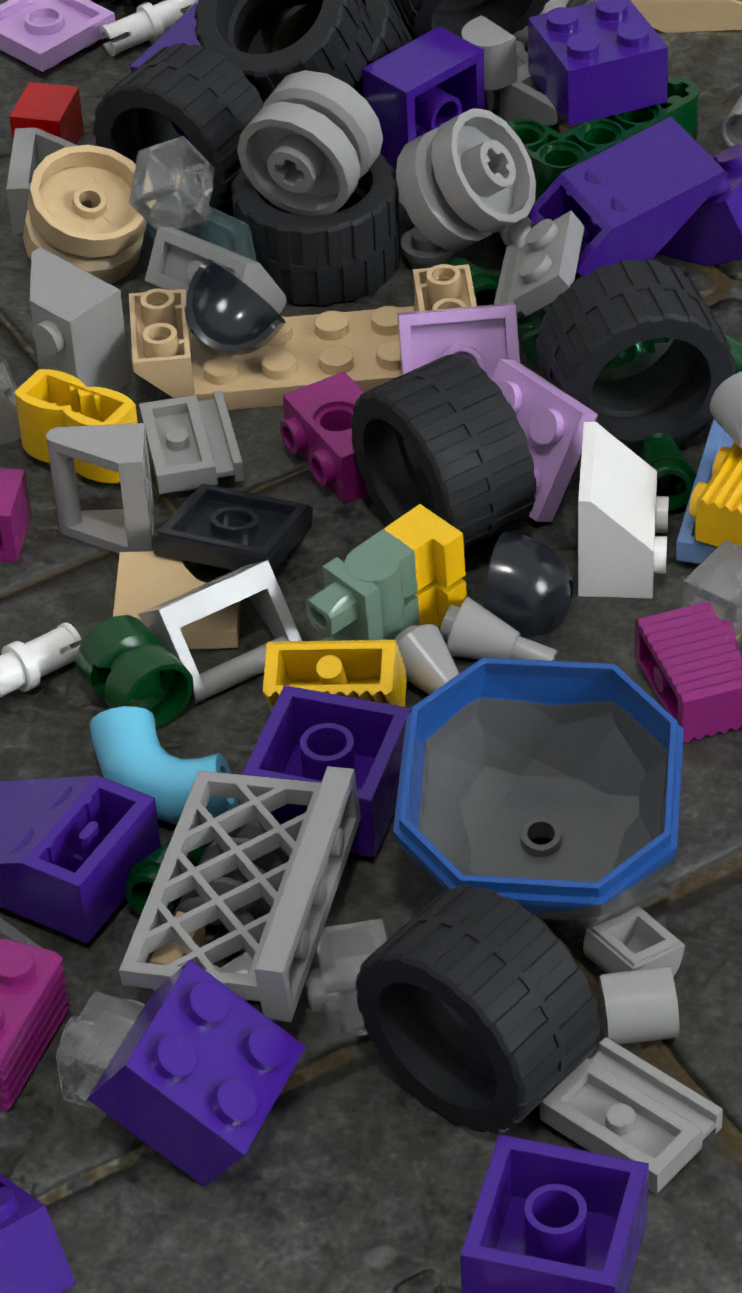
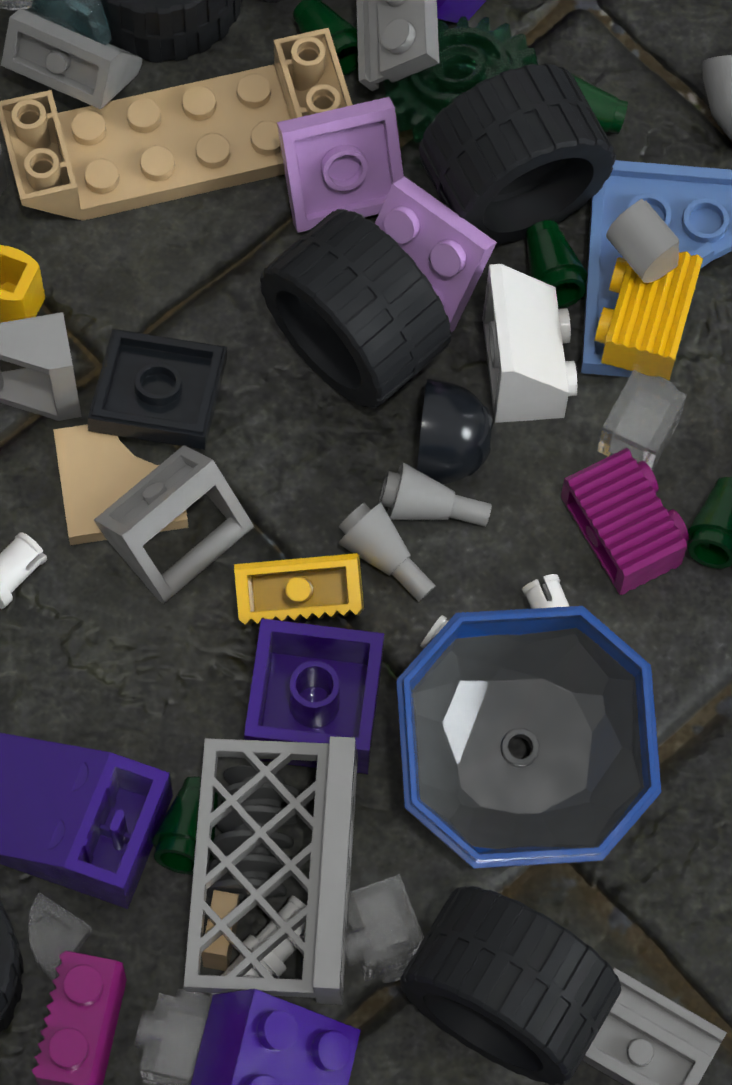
camera: 15 degrees left, 25 degrees up
dark green wheel [76,615,194,731] -> none
medium azure cylinder [89,706,238,825] -> none
light grey plate [139,390,244,494] -> none
black helmet [185,259,286,357] -> none
magenta brick [280,372,369,504] -> none
sand green hips [305,504,467,641] -> none
light grey brick [583,906,685,977] -> none
light grey brick [598,966,680,1045] -> none

